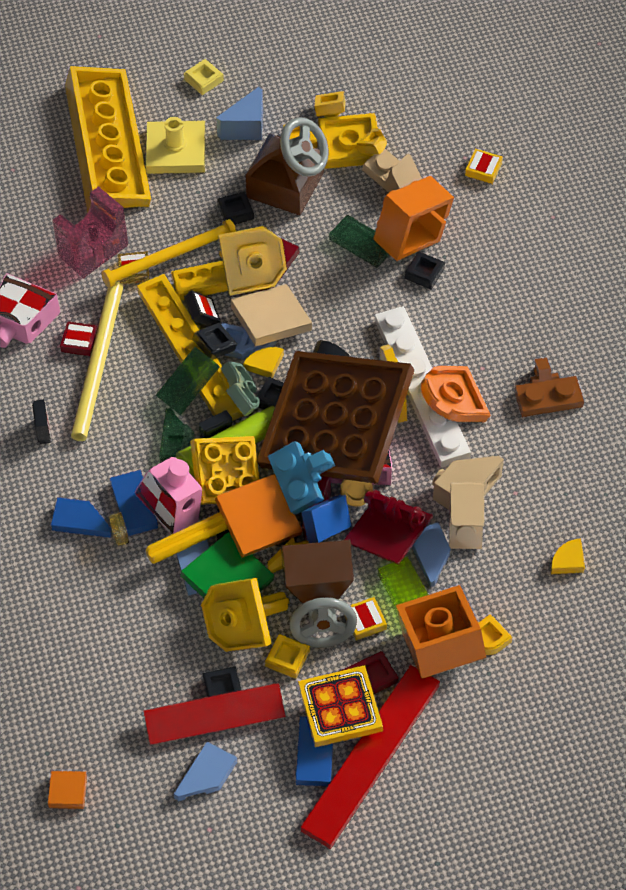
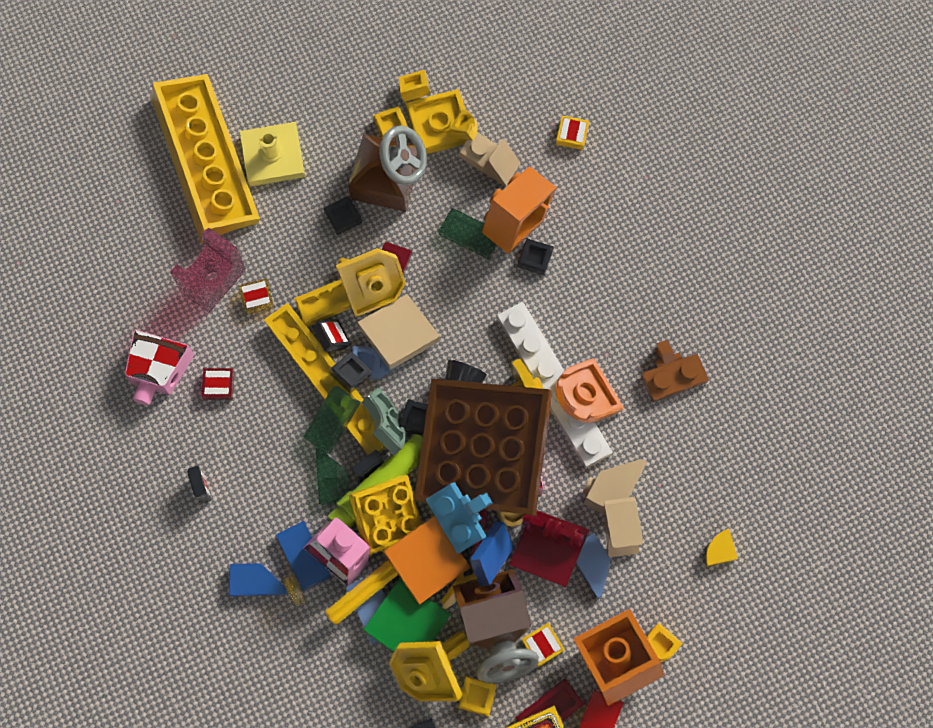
camera: 10 degrees left, 15 degrees up
light yellow piece [71,282,123,441] -> none
yellow bar [101,219,236,288] -> none
light yellow tile [184,59,224,95] -> none
medium blue slope [216,87,263,140] -> none
yellow tile [243,347,284,378] -> none
clear neon green tile [378,556,429,609] -> none

